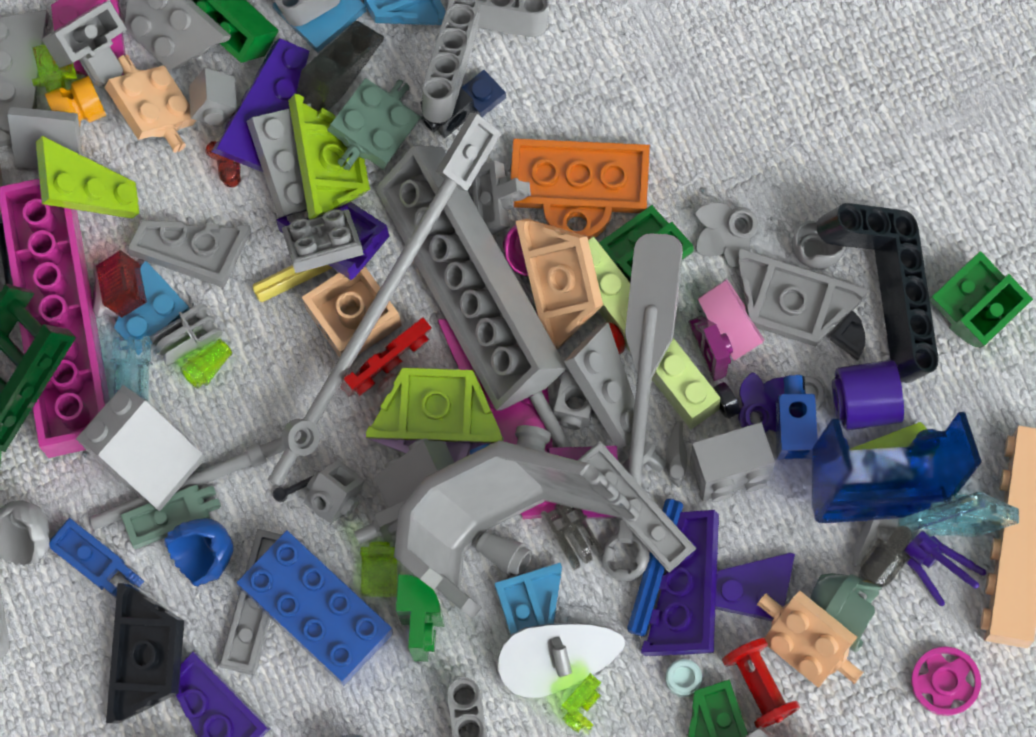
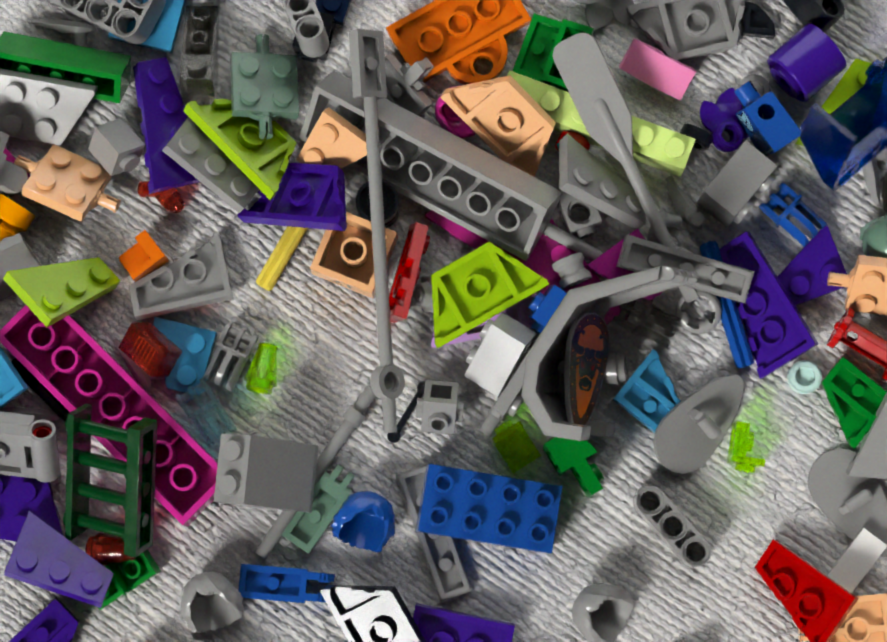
camera: 35 degrees left, 10 degrees up
light grey tile [282,209,364,274] -> none
magenta wing [688,316,733,382] -> none
none -> orange panel [119,230,169,282]
none -> light nougat wing [296,107,367,169]
none -> black wheel [355,180,400,228]
none -> shield [558,312,610,425]
none -> blue arm [759,183,827,247]

